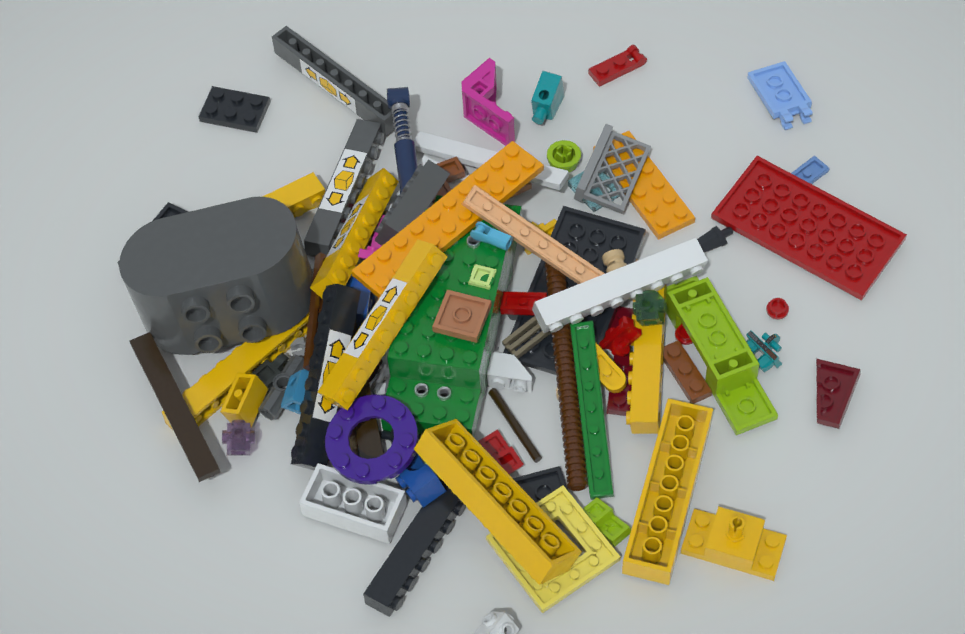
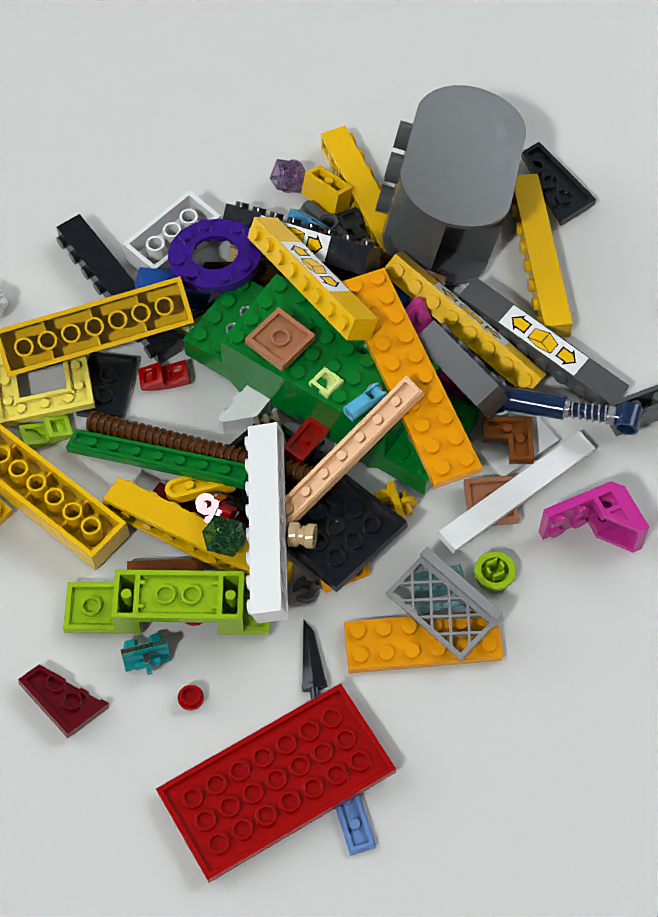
camera: 110 degrees right, 5 degrees up
dark brown tile [129,332,221,482] -> none
dark brown bar [488,388,542,463] -> none
teal torso [531,71,564,124] -> none
red plate [588,45,647,87] -> none
light blue tile [747,61,813,130] -> none

